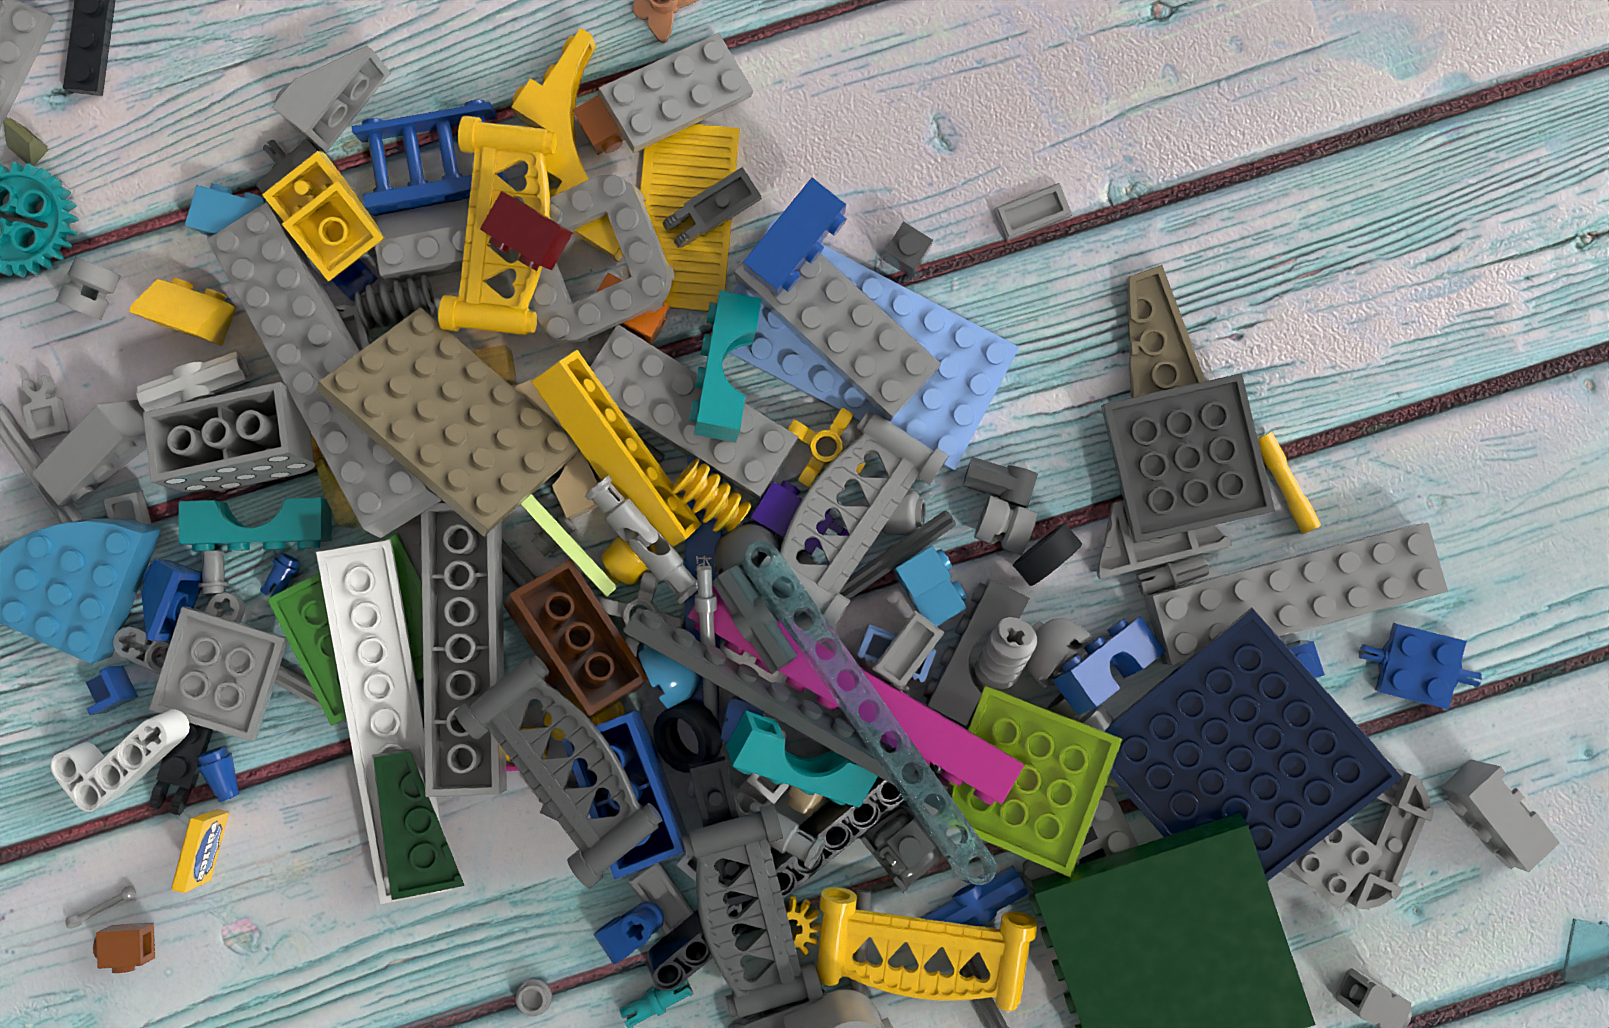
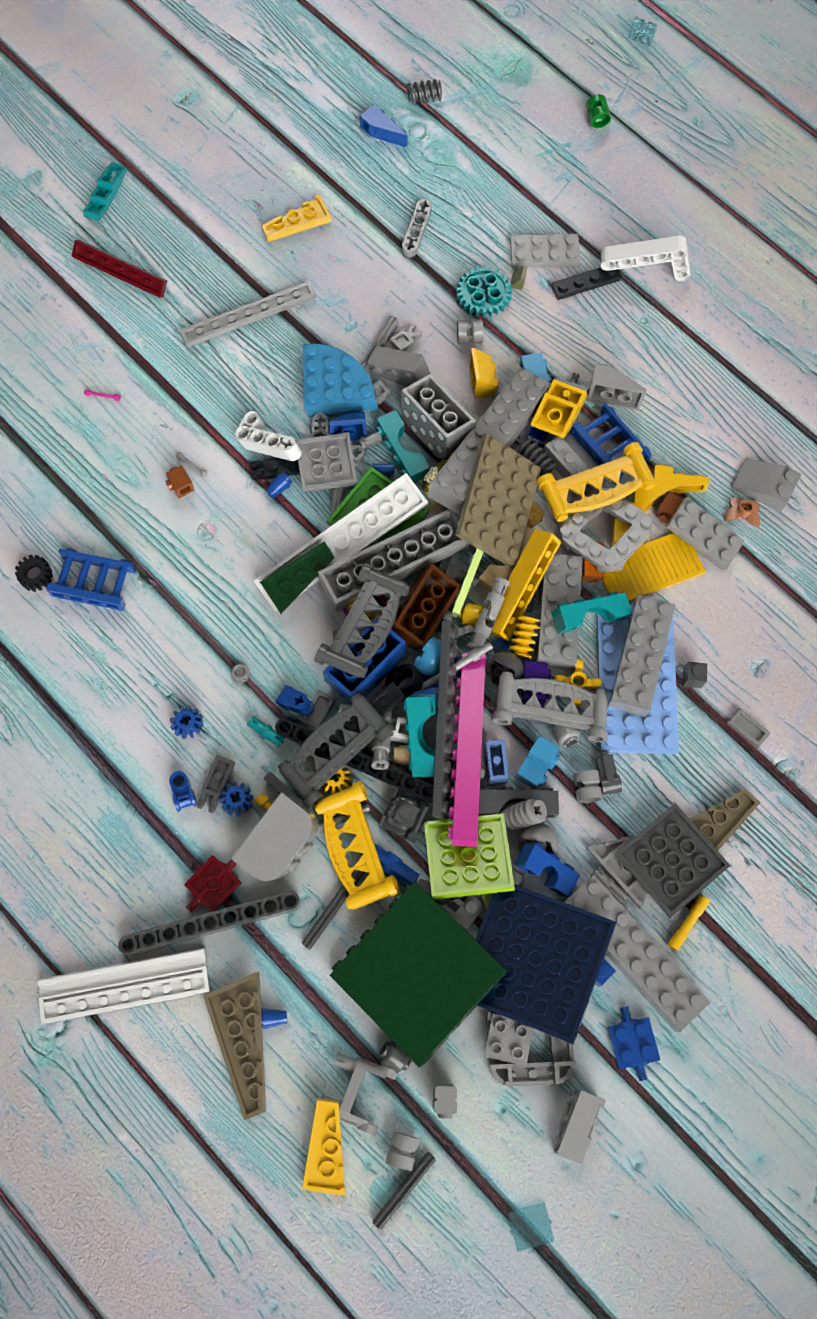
camera: 60 degrees right, 15 degrees down
blue panel [86,666,138,715] -> none
white piece [136,351,250,412] -> none
yellow tile [171,809,229,893] -> none
dark red brick [480,191,573,271] -> none
dark grey hinge [662,167,762,248] -> none
dark grey piece [712,565,799,673] -> none
blue brick [743,177,847,296] -> none
clear light blue beam [743,540,996,885] -> none
dark grey axle [805,511,956,622] -> none
light grey tile [872,611,945,691] -> none
black tyre [1013,523,1082,586] -> none

